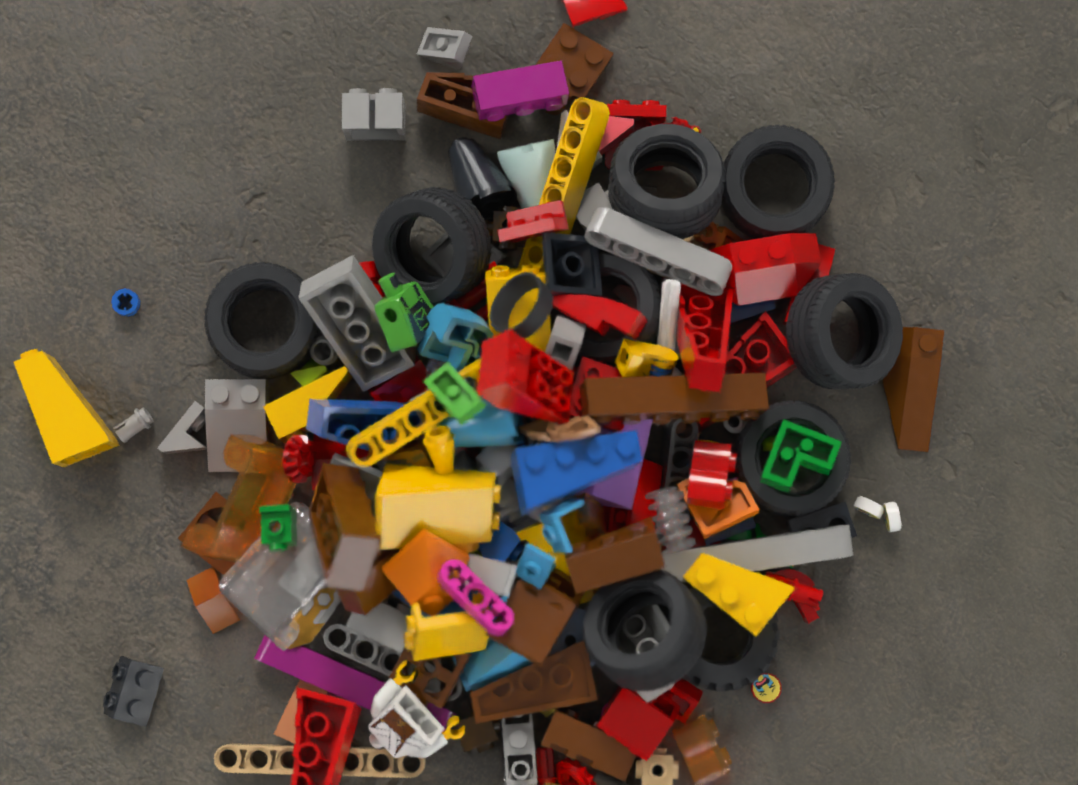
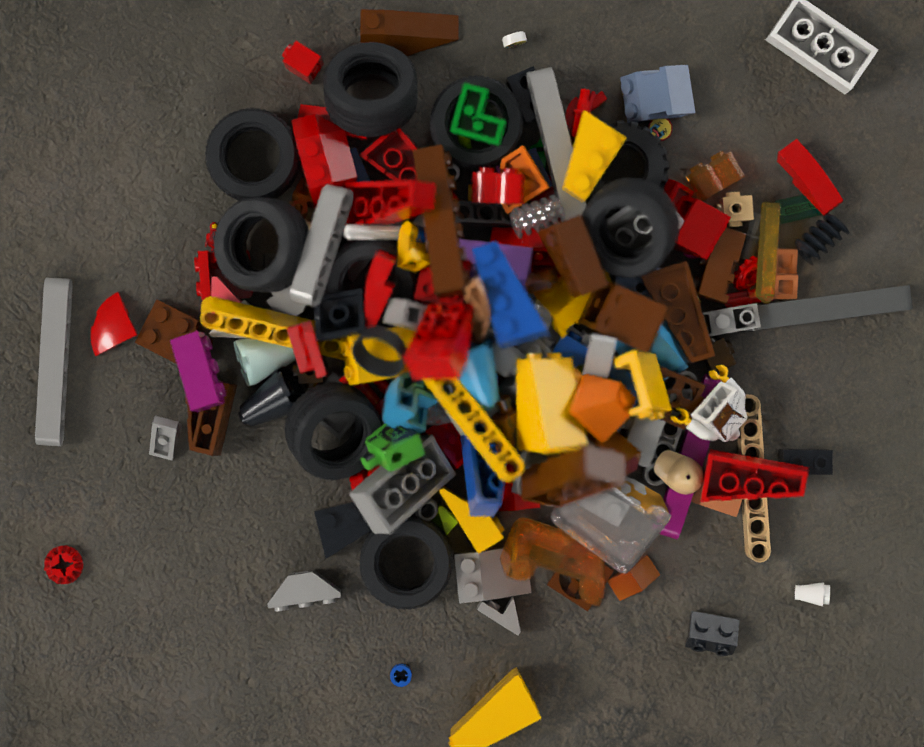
camera: 95 degrees left, 5 degrees up
light grey pin [113,407,154,443] -> none
green brick [259,504,297,552] -> none
red gear [282,435,316,483] -> none
light grey piece [342,88,406,141] -> none
bright green slope [424,362,486,426] -> none
yellow cone [424,425,454,474] -> none
dark pink beam [438,560,513,636] -> none
dark azure bracket [515,544,556,589] -> none
dark azure bracket [539,498,584,554] -> none
white tile [853,496,885,519] -> none
none -> light grey slope [268,570,342,611]
none -> red brick [282,41,324,84]
none -> black wedge [314,501,371,559]
none -> sand blue piece [620,65,695,124]
none -> tan cap [654,450,704,495]

